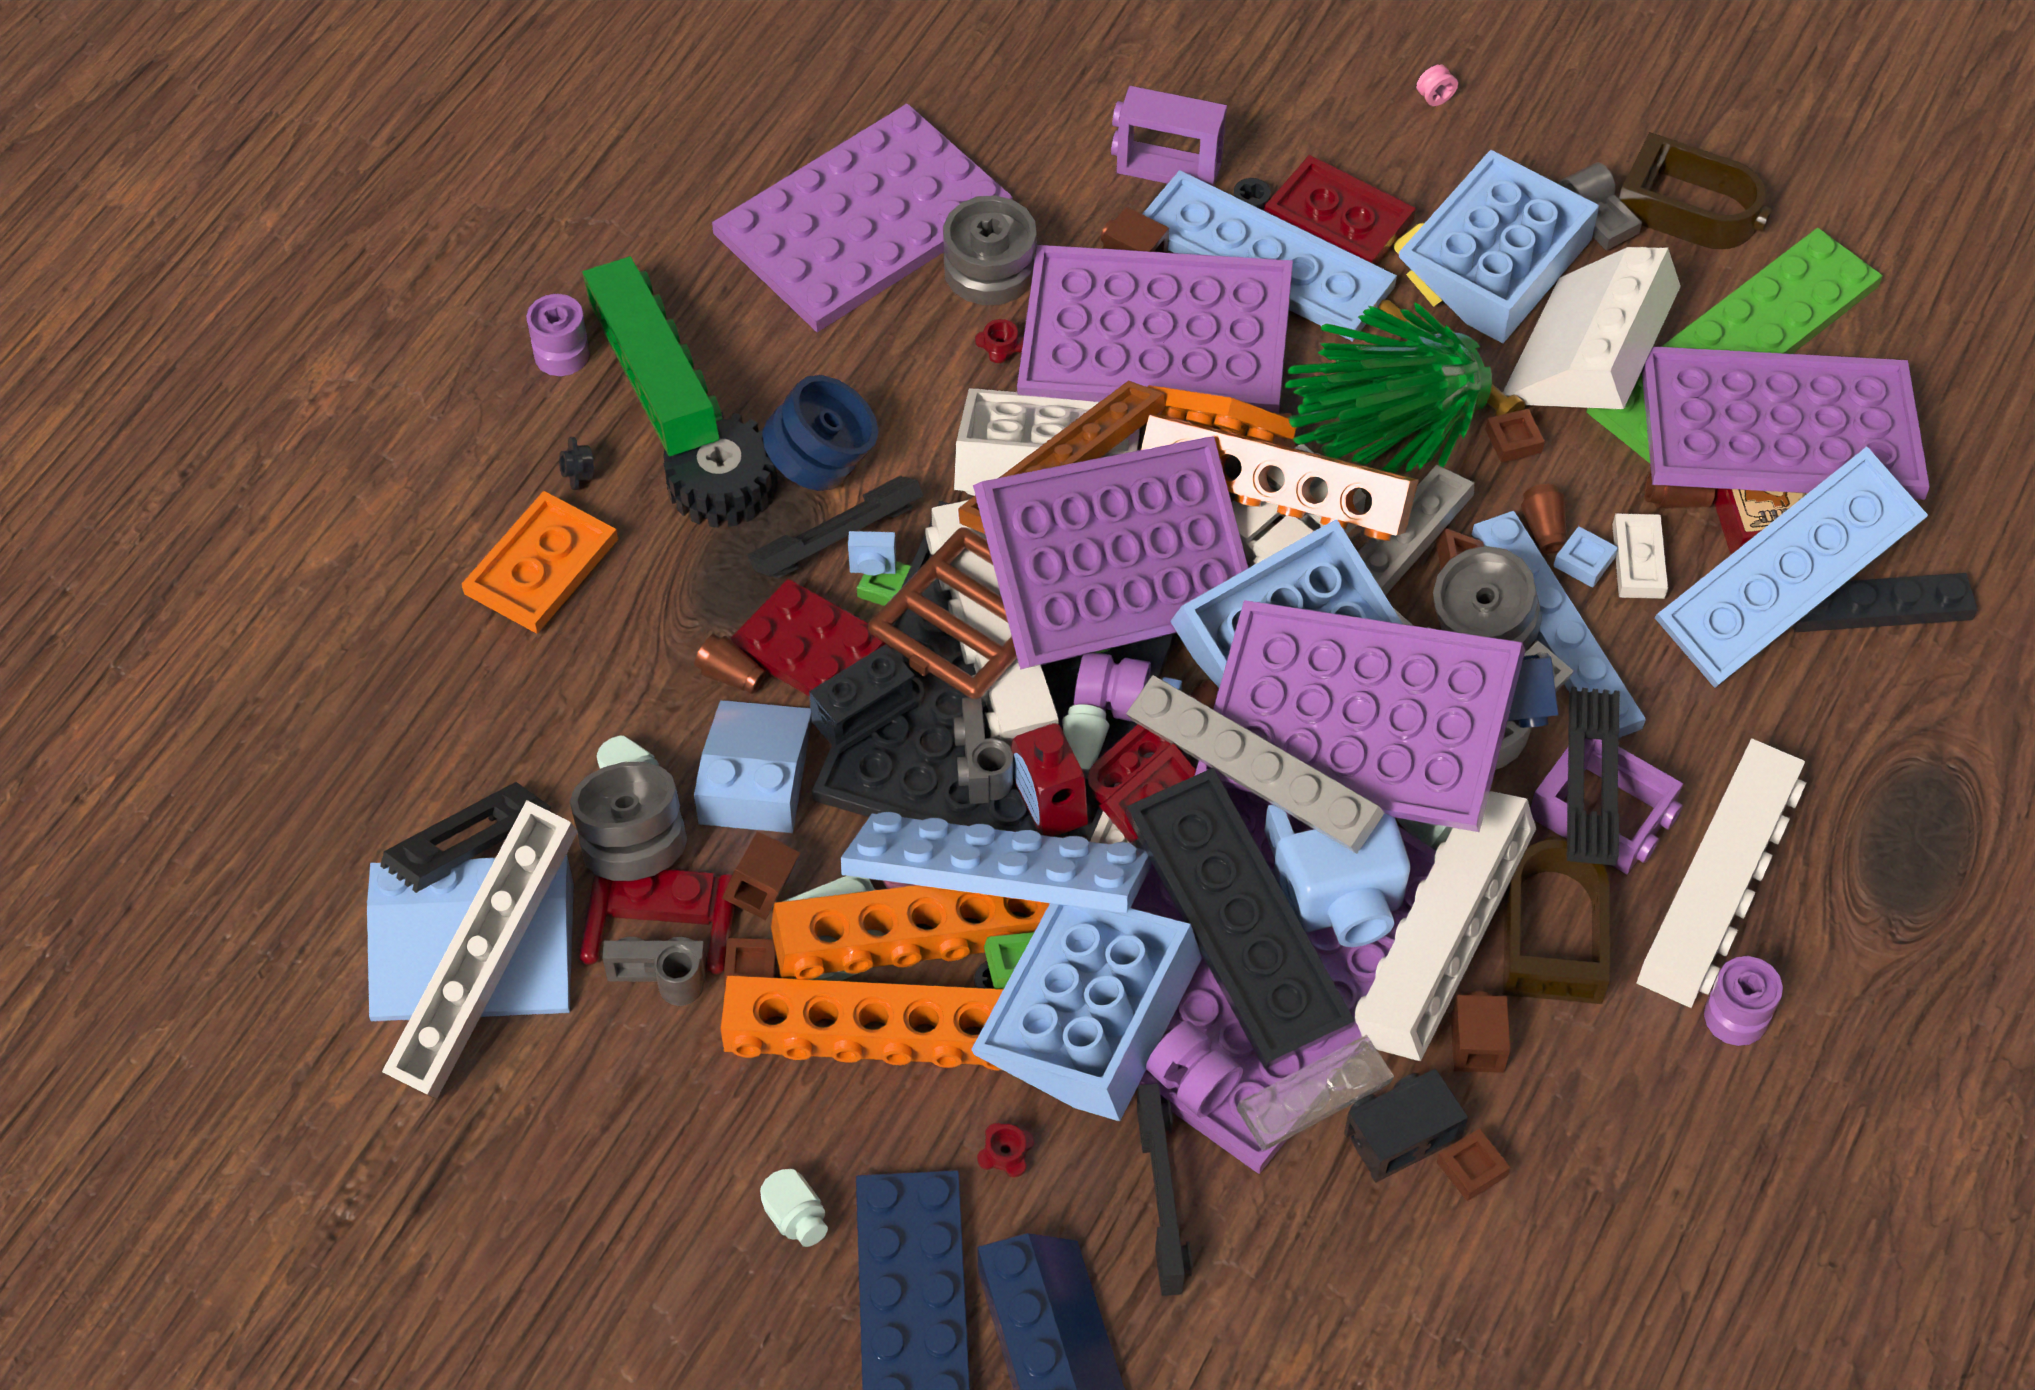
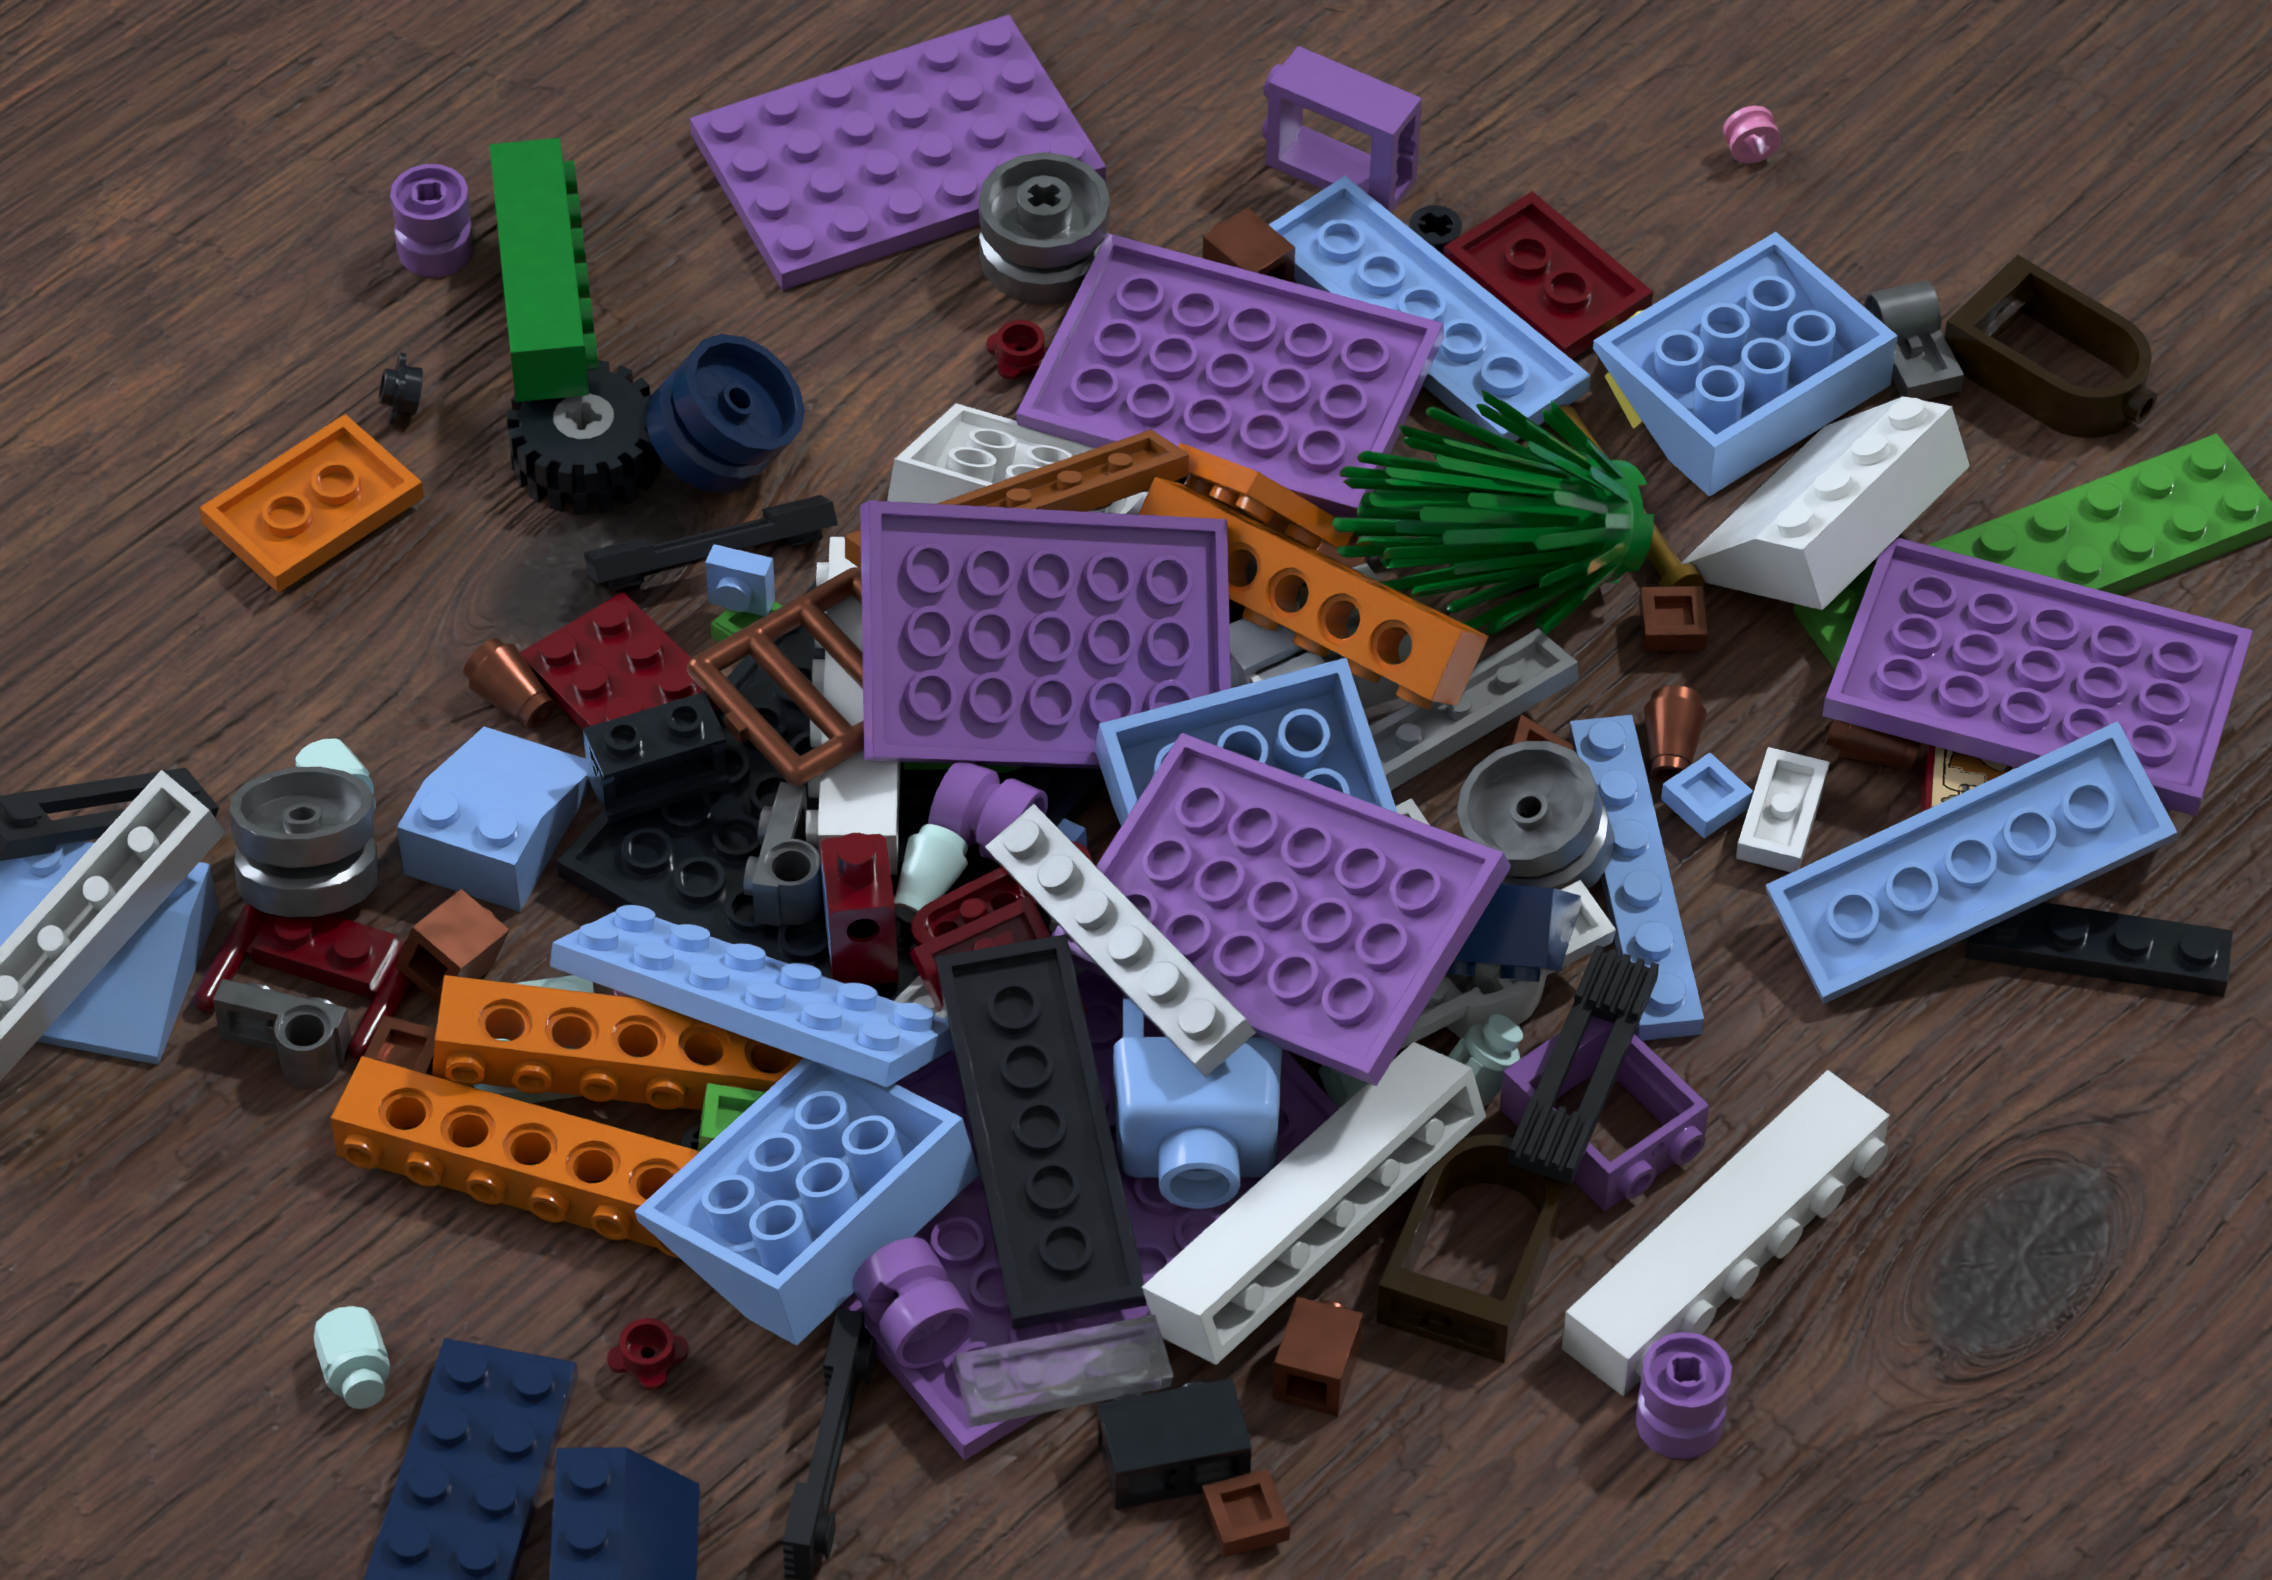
camera: 15 degrees right, 5 degrees down
none -> light aqua arm [1448,1014,1523,1107]

